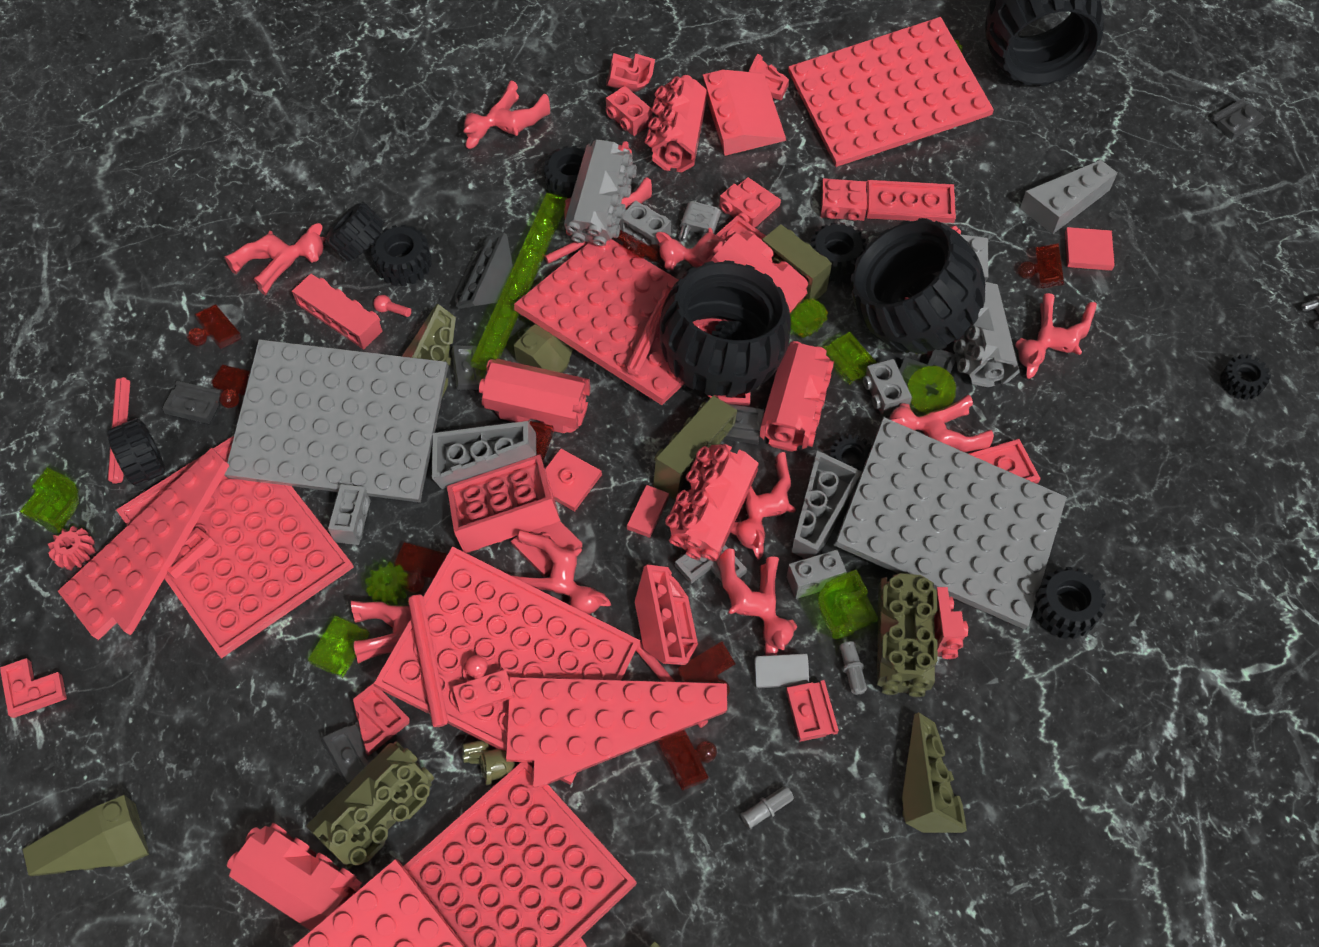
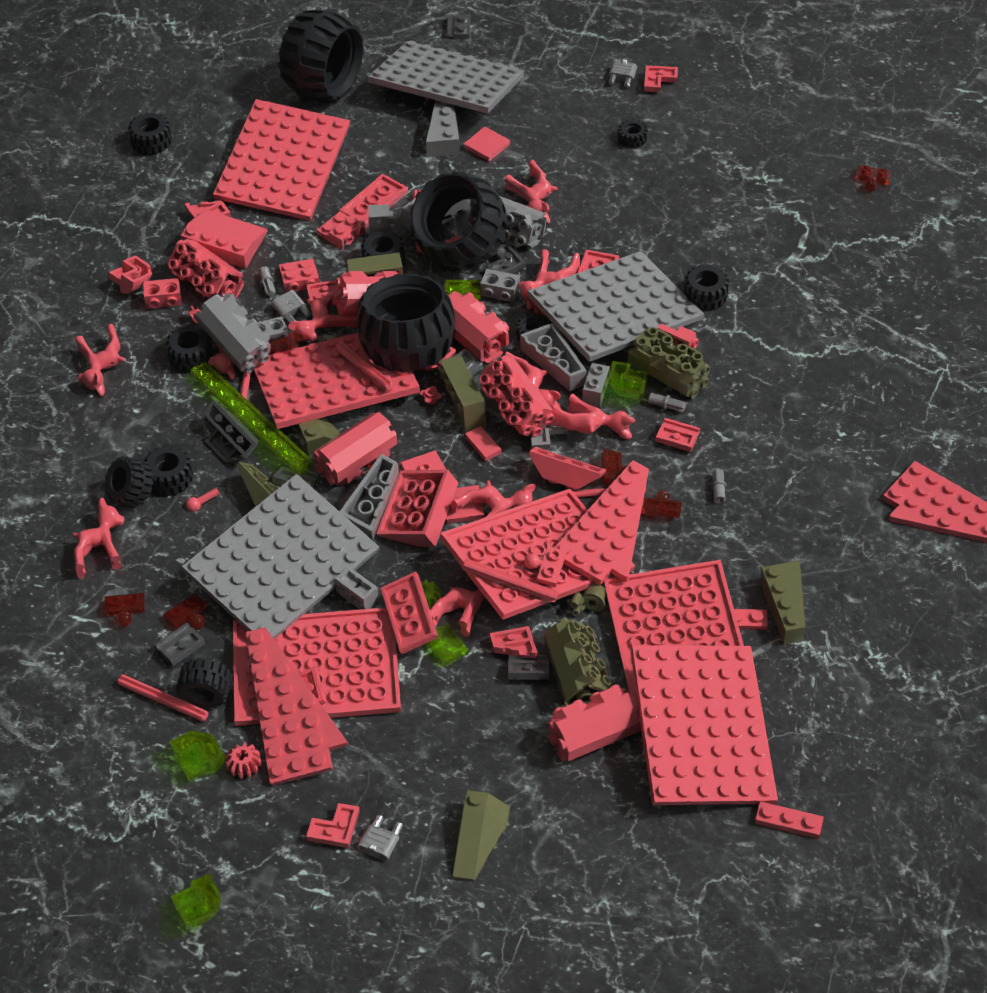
camera: 55 degrees left, 10 degrees down
coral brick [292,274,383,350] -> none
clear red plate [394,542,448,592] -> none
light grey slope [754,654,809,688] -> none
olive wedge [902,712,967,833] -> none
clear neon green plate [908,366,956,413] -> none
clear red plate [1018,243,1065,289] -> none
none -> light grey axle [258,266,276,297]
none -> light grey piece [357,815,403,861]
none -> light grey plate [368,41,524,114]
none -> light grey brick [368,204,394,235]
none -> coral tile [380,572,439,654]
none -> coral plate [420,386,441,404]

